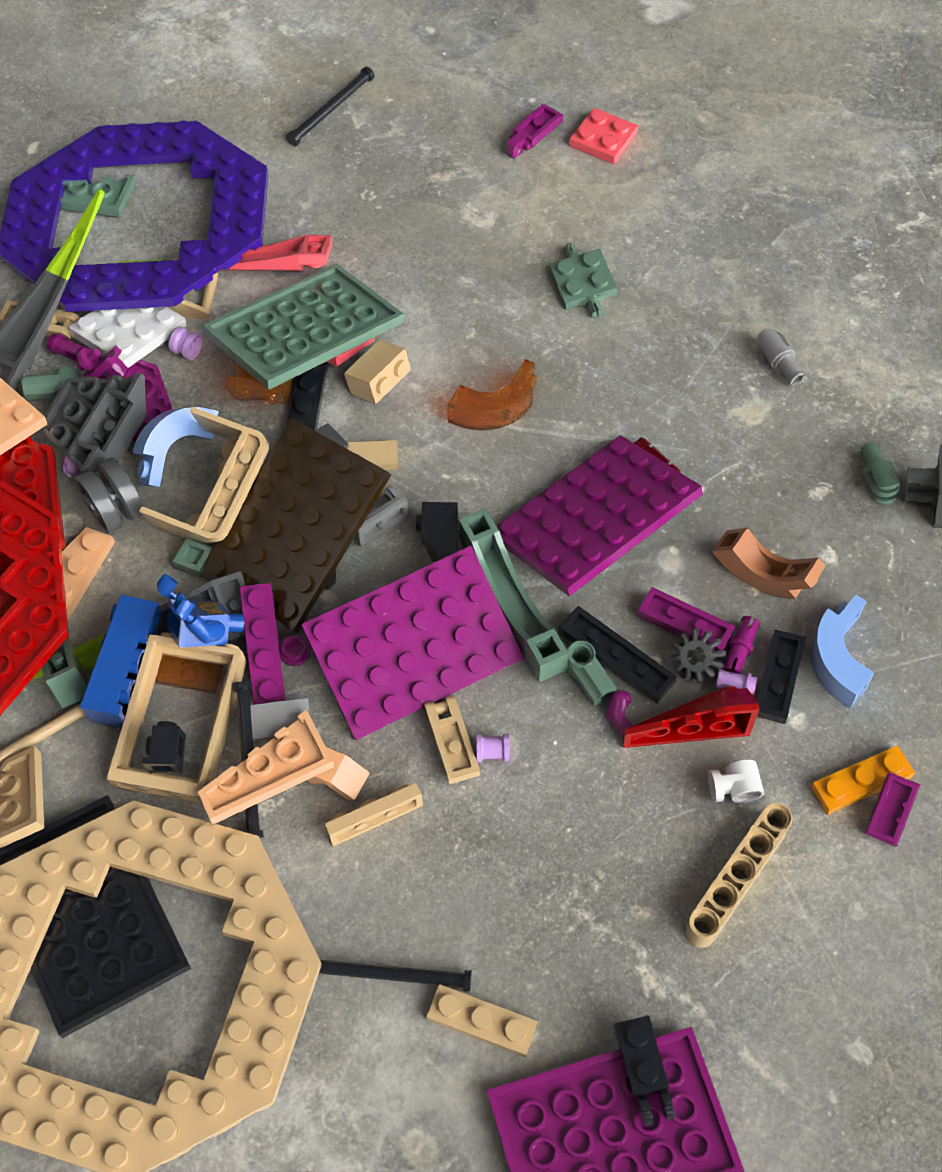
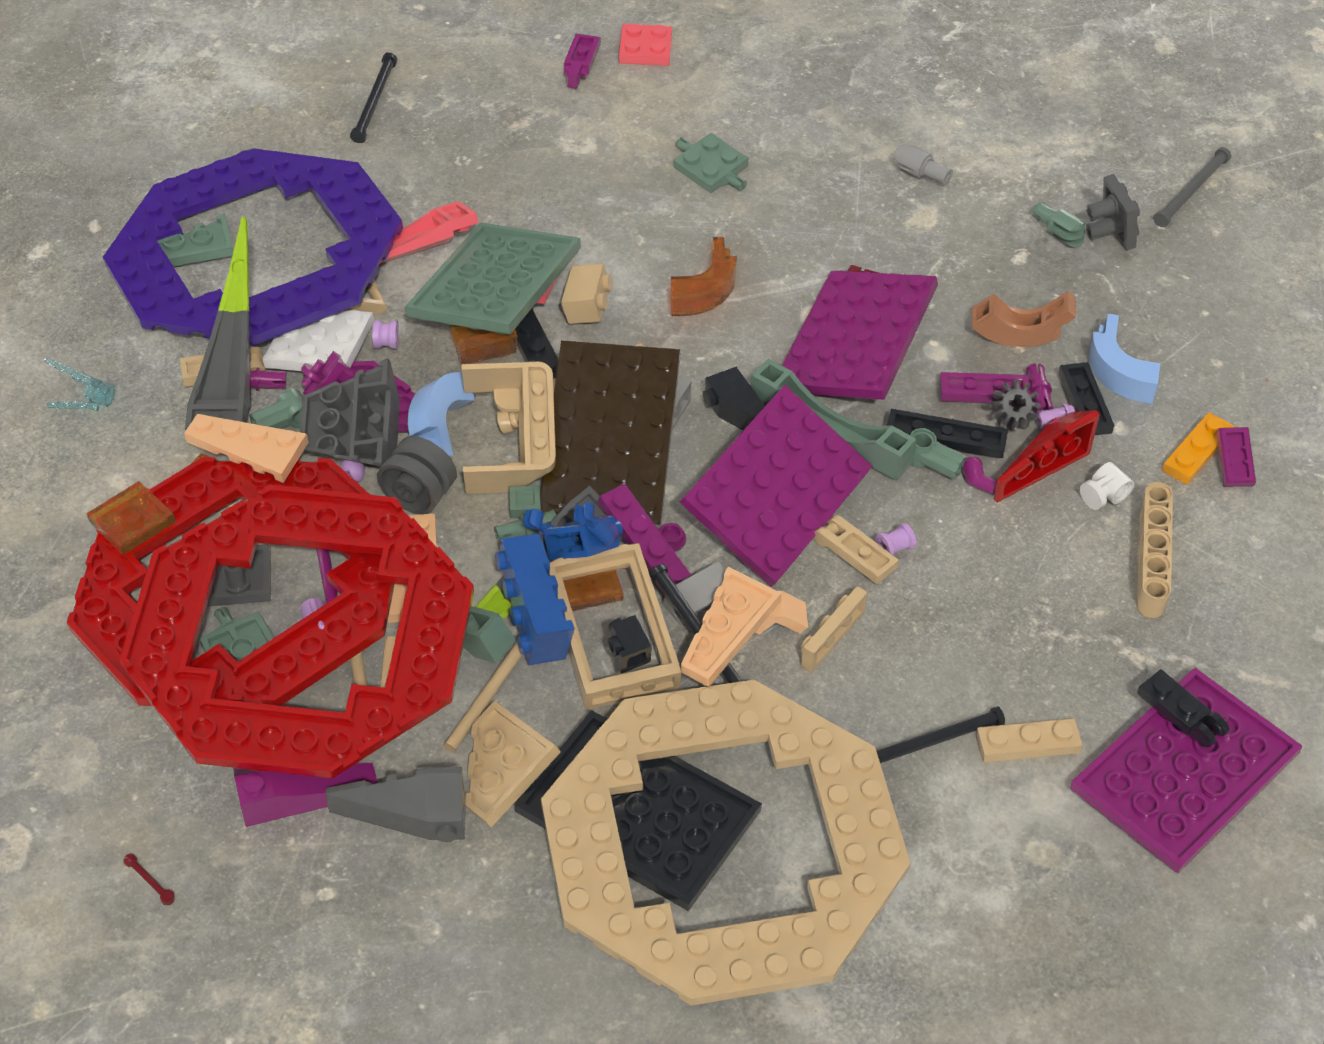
camera: 30 degrees left, 10 degrees down
none -> sand green pin [494,509,556,545]

